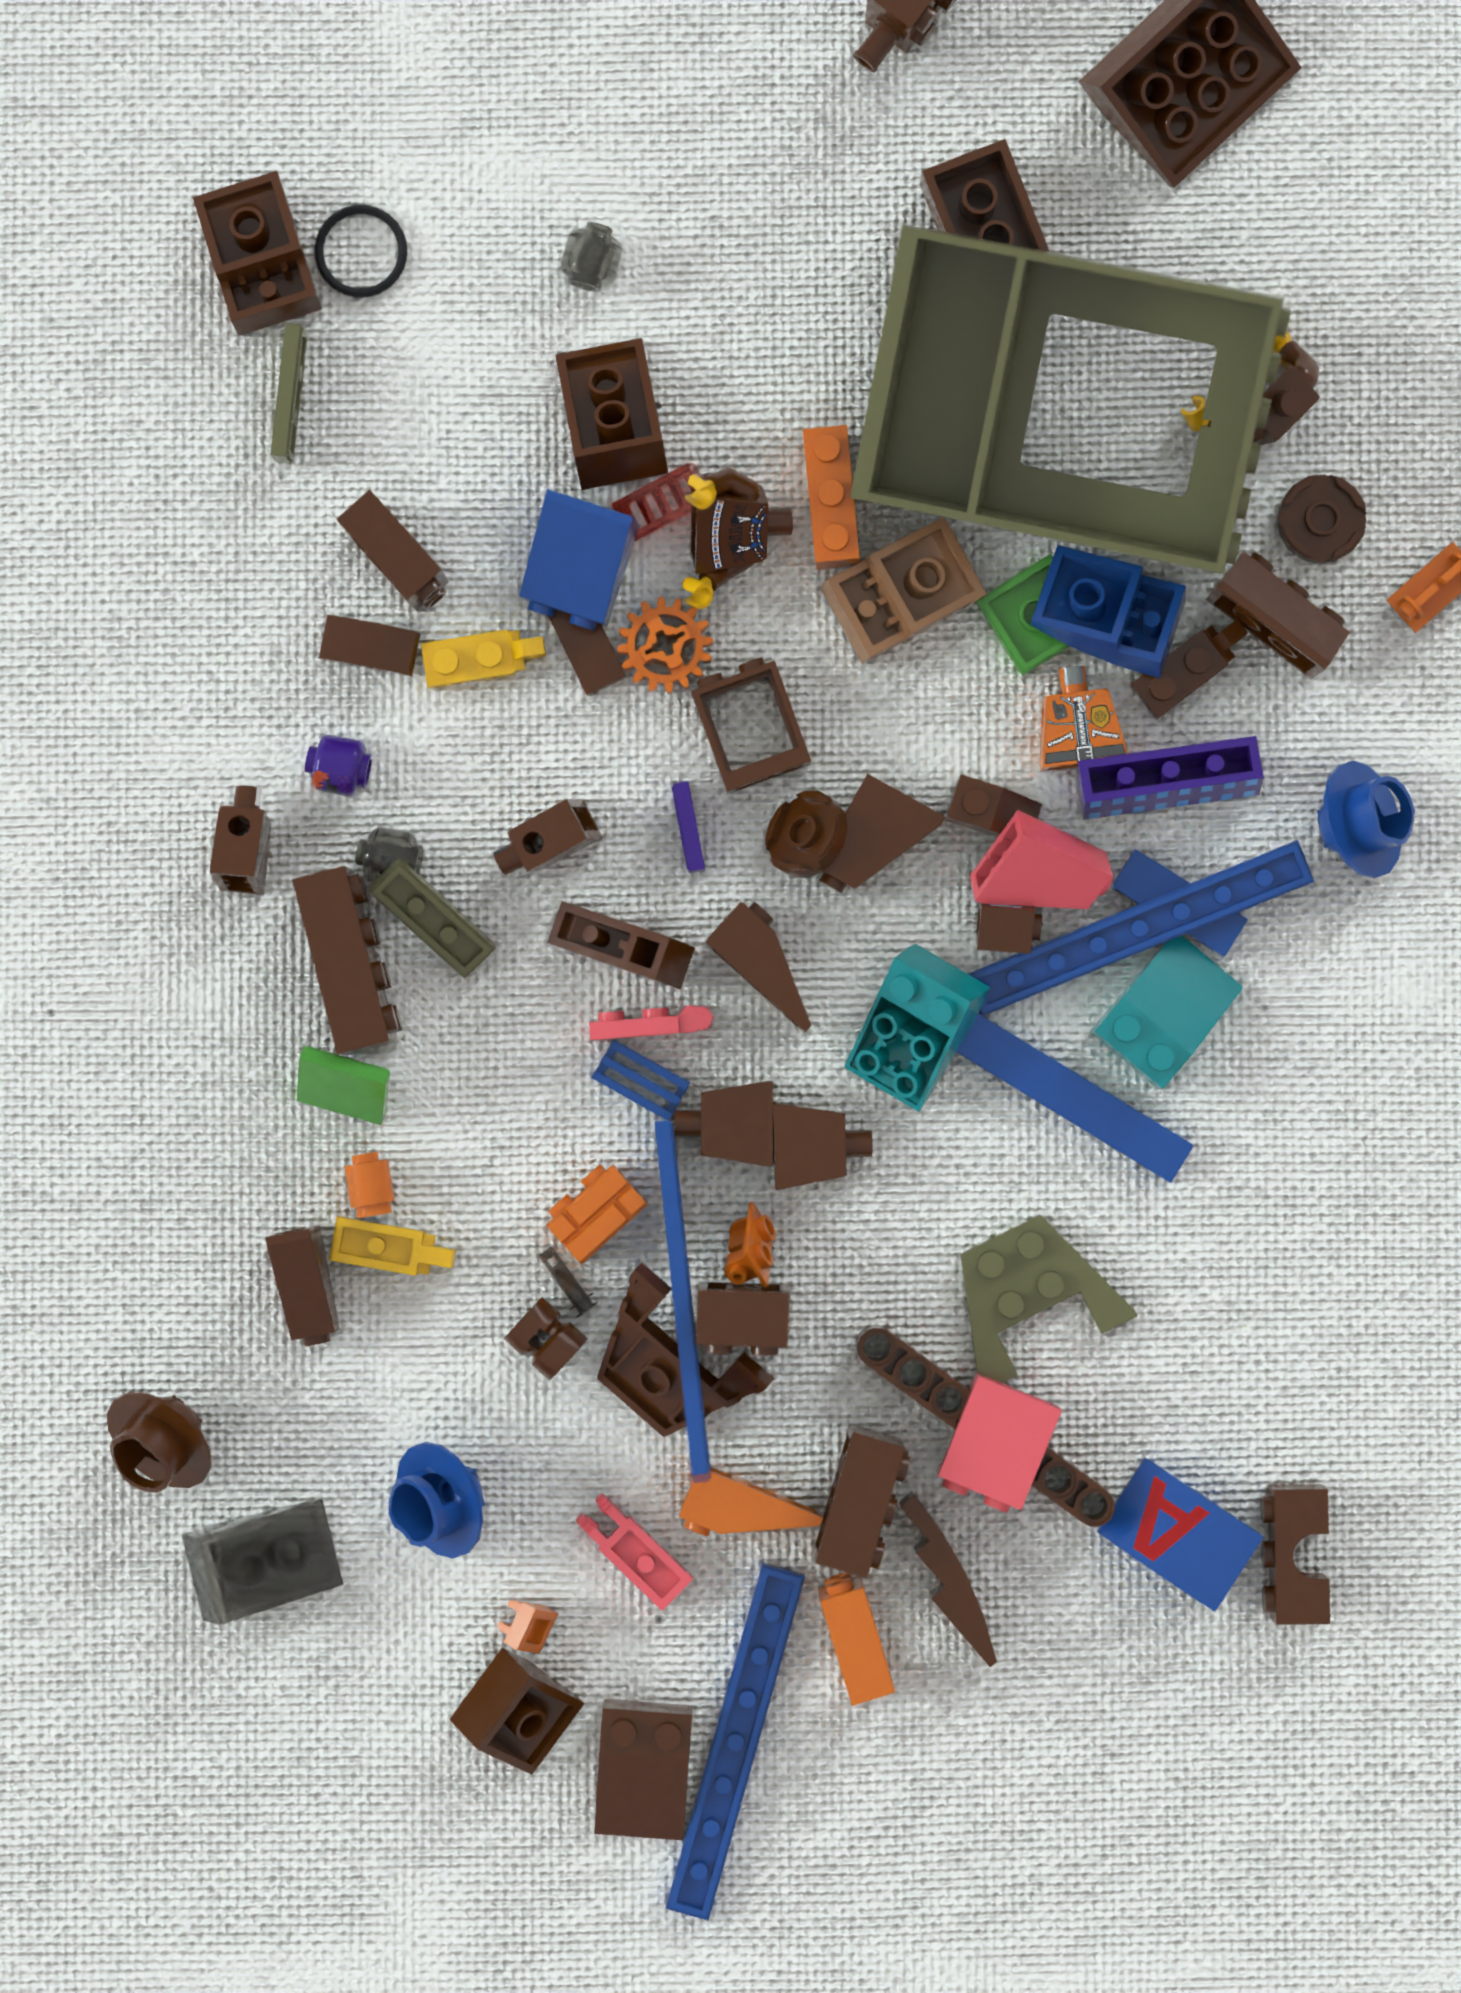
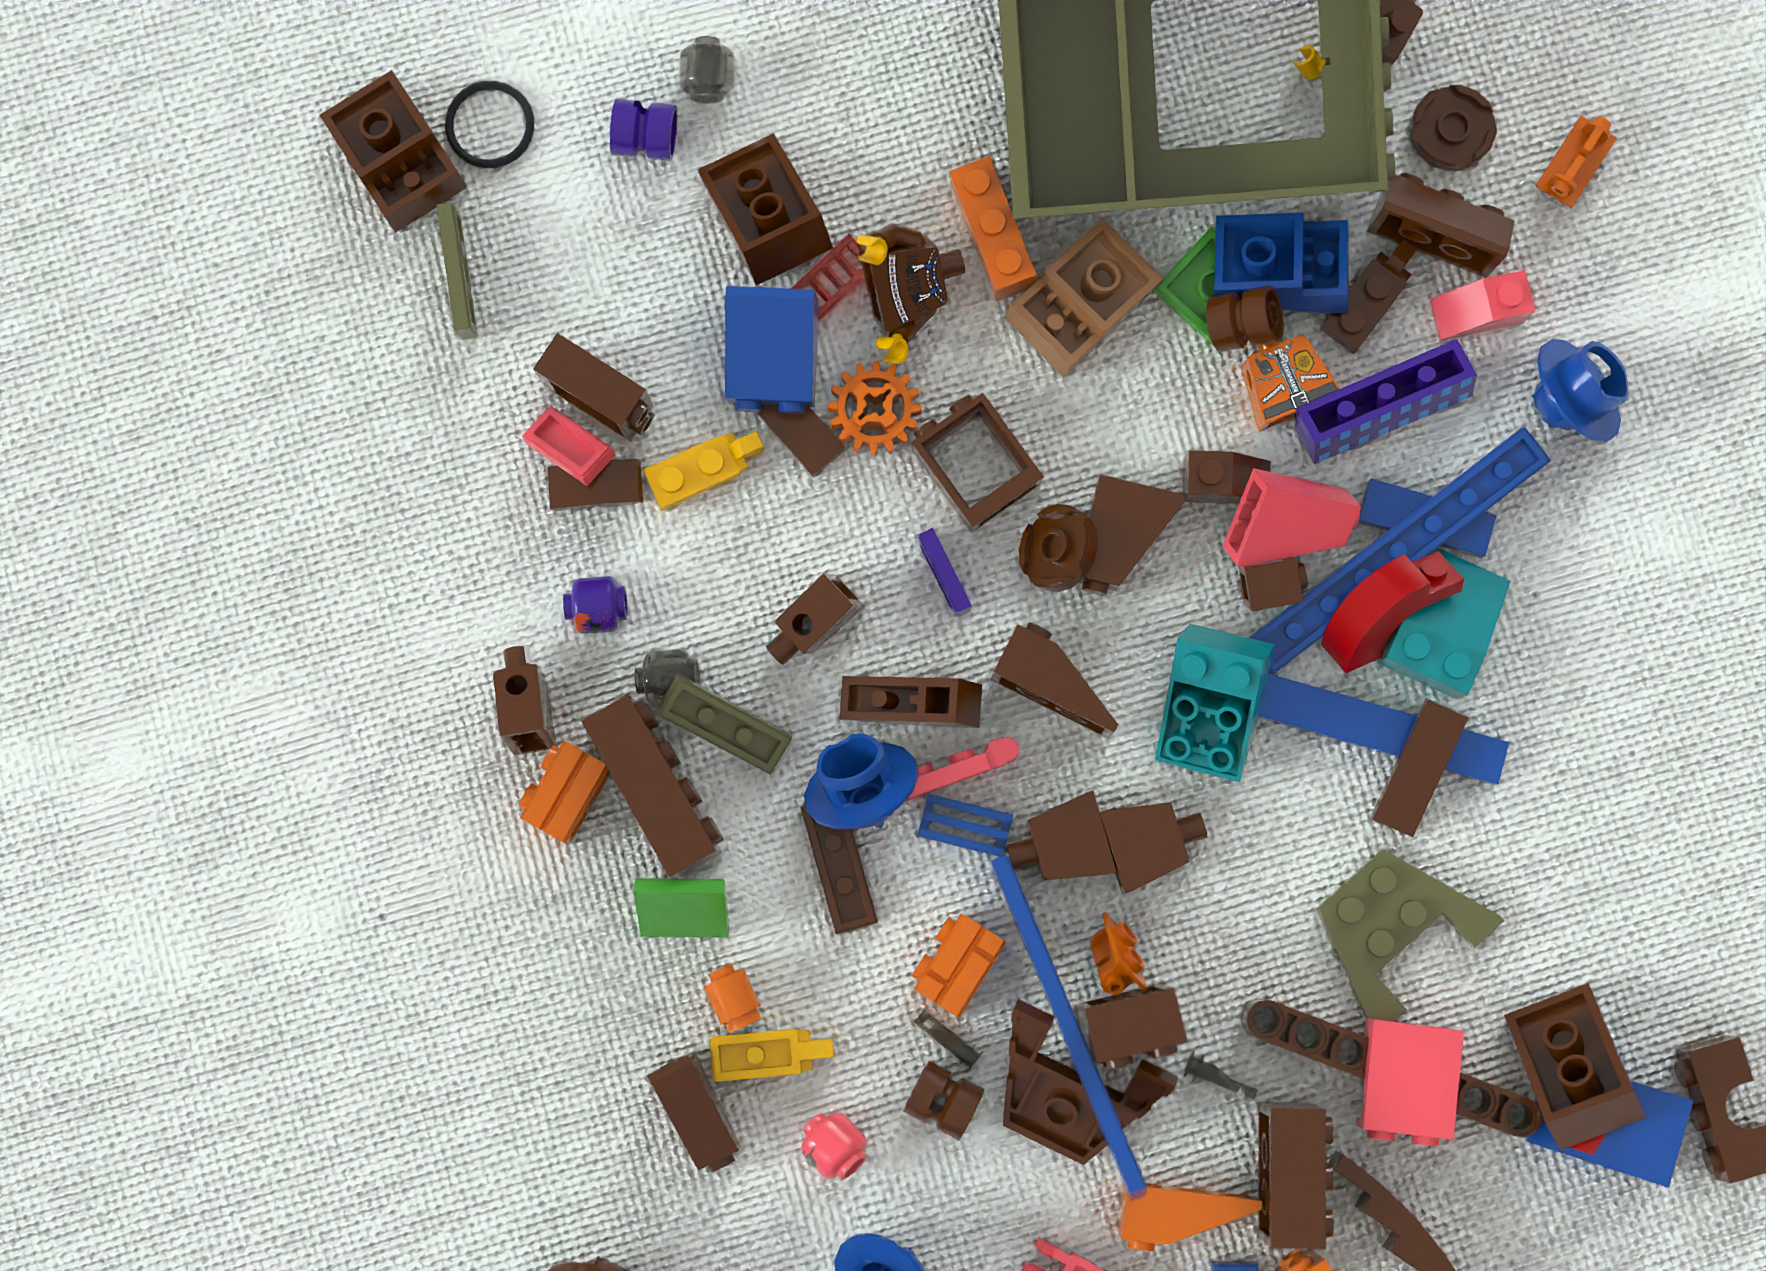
camera: 20 degrees left, 5 degrees down
none -> orange brick [519,741,611,845]
none -> coral tile [522,405,616,486]
none -> dark purple wheel [610,98,678,161]
none -> reddish brown tile [800,805,878,934]
none -> coral head [801,1113,867,1180]
none -> blue helmet [804,733,919,829]
none -> clear smoke piece [1183,1051,1258,1099]
none -> reddish brown wheel [1206,285,1284,352]
none -> red arch [1321,551,1464,673]
none -> reddish brown tile [1371,698,1469,837]
none -> coral slope [1430,270,1536,341]
none -> reddish brown slope [1504,983,1646,1150]

